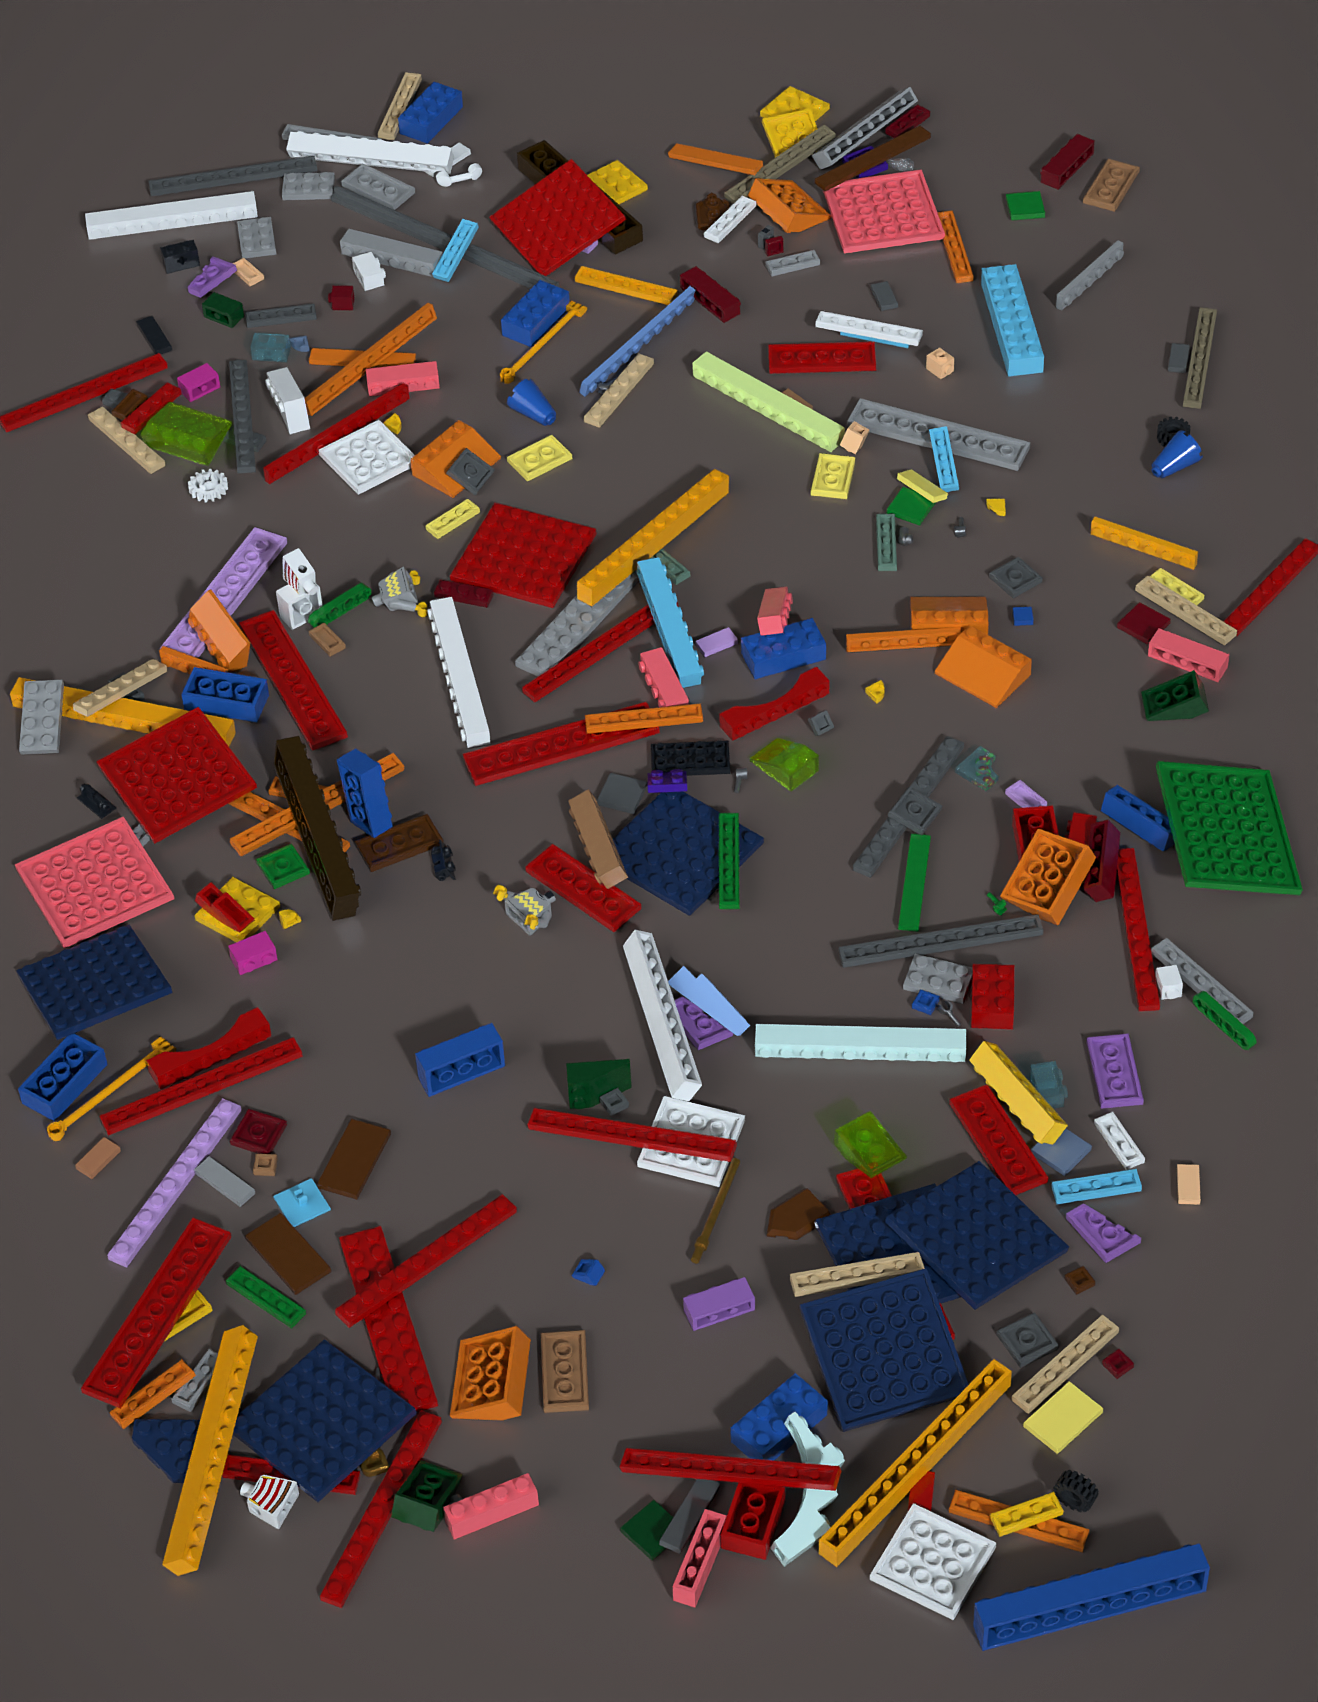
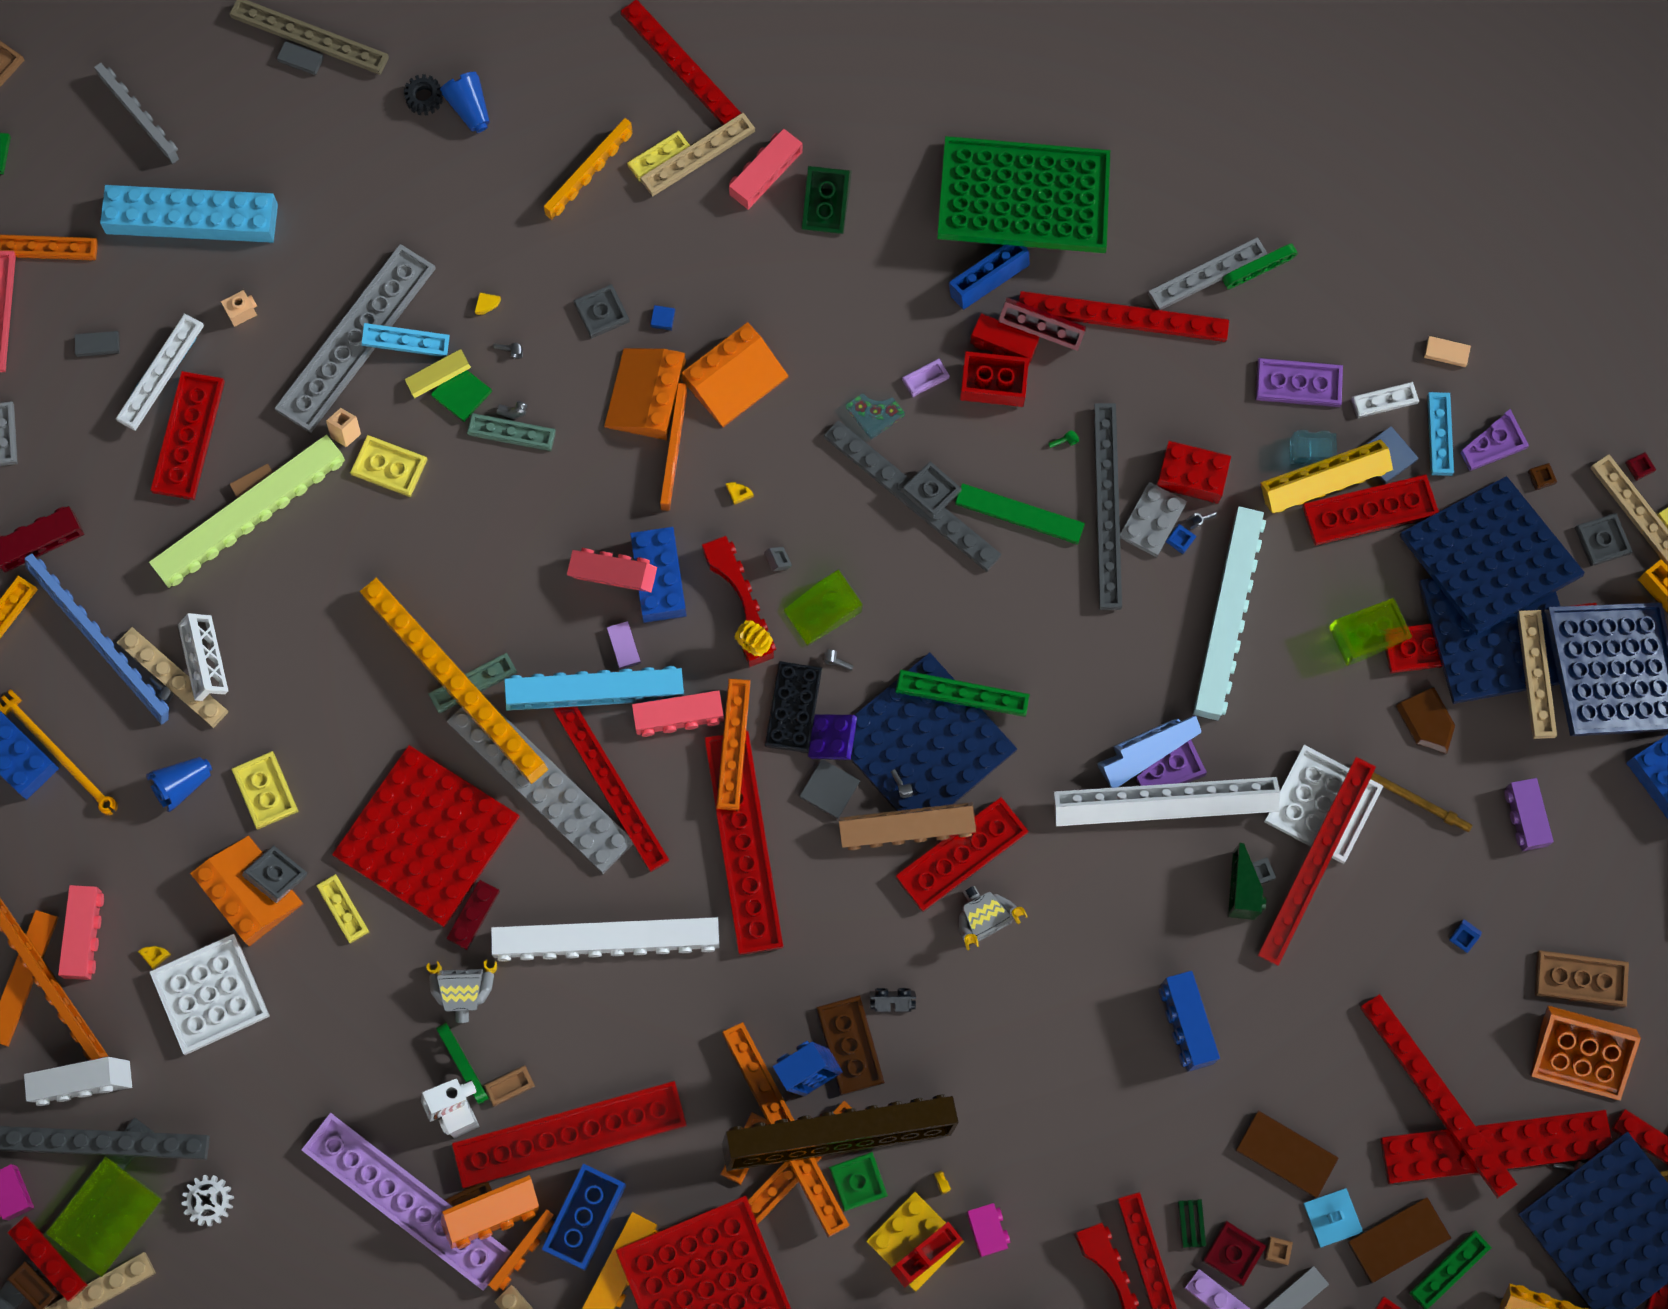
camera: 85 degrees left, 25 degrees up
red plate [263,382,410,484] -> none
orange slope [1000,829,1096,925] -> none
dark red tile [1117,602,1171,645] -> none
white brick [1155,965,1183,1000] -> none
none -> white fence [178,613,228,701]
none -> yellow gear [734,620,773,656]
none -> flat silver hand [890,769,913,798]
none -> dark green tile [1178,1199,1206,1248]

